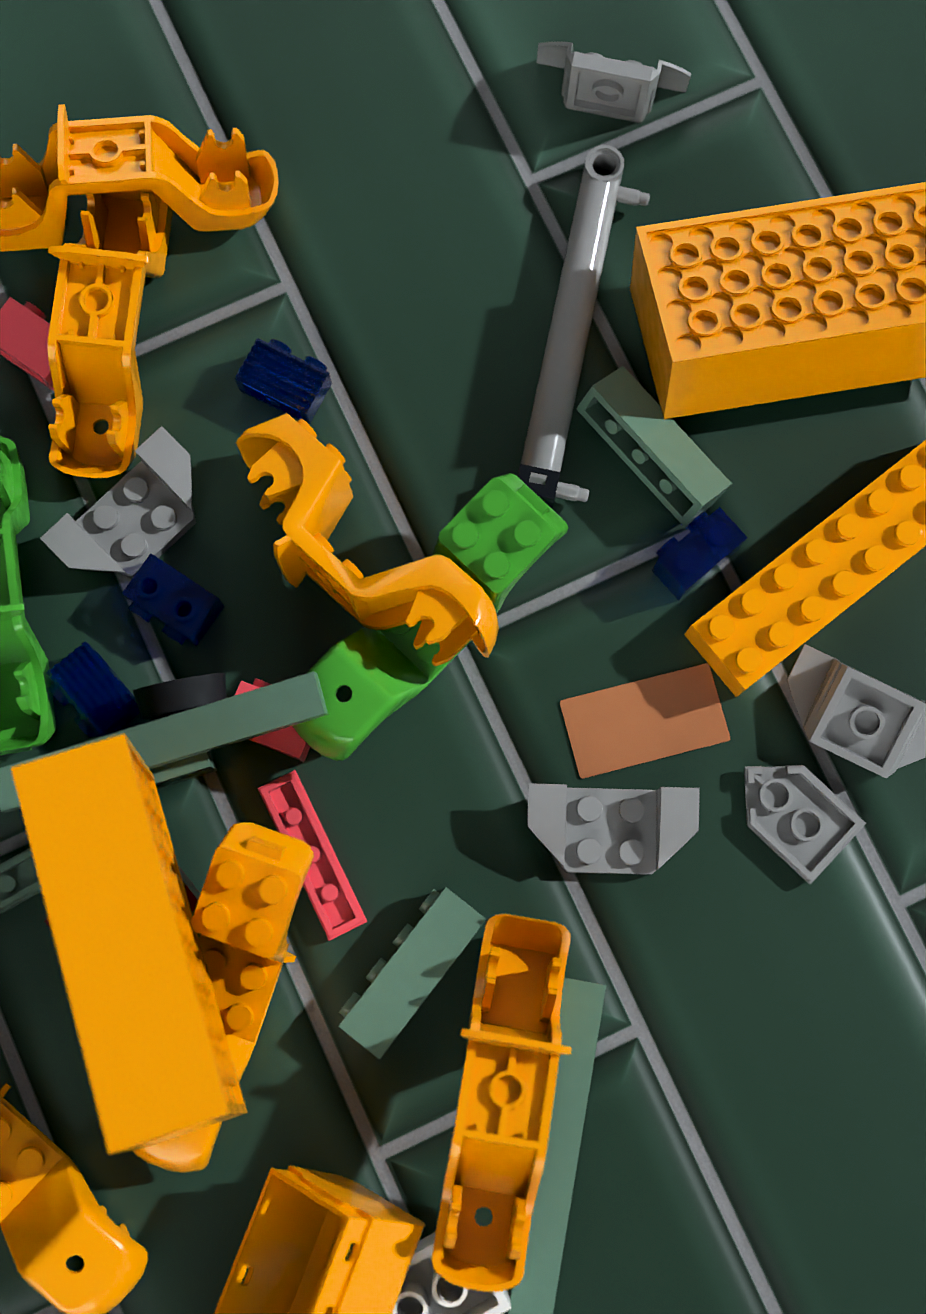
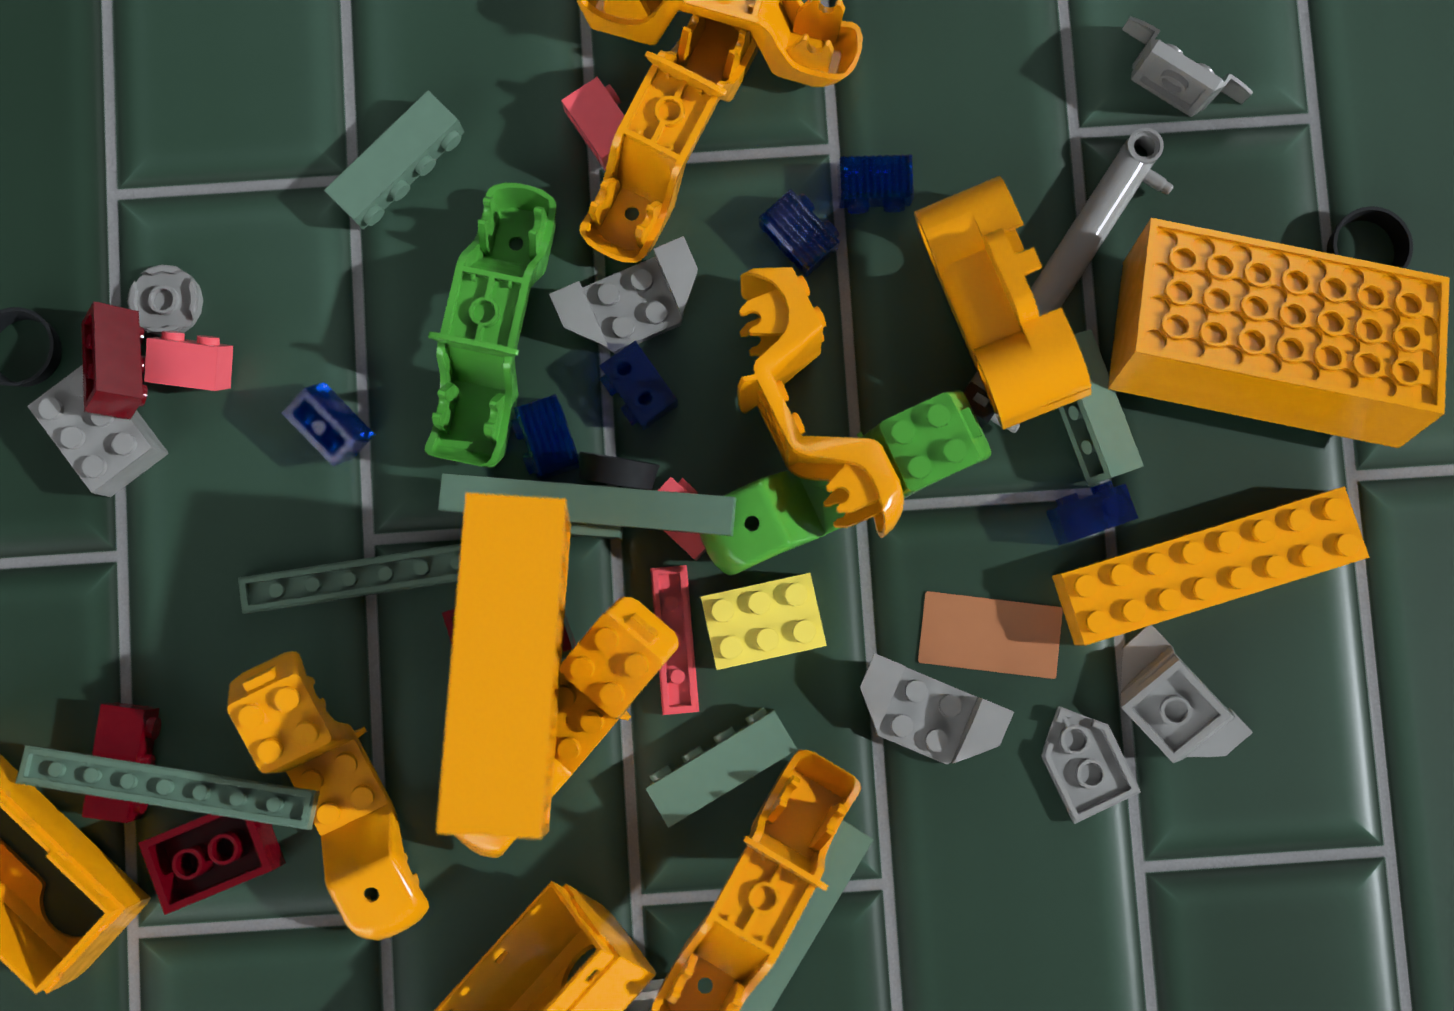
camera: 25 degrees right, 5 degrees up
none -> light yellow brick [701,573,827,670]
none -> clear blue brick [838,154,914,214]
none -> light orange piece [914,176,1091,430]
none -> black tyre [1327,206,1413,269]

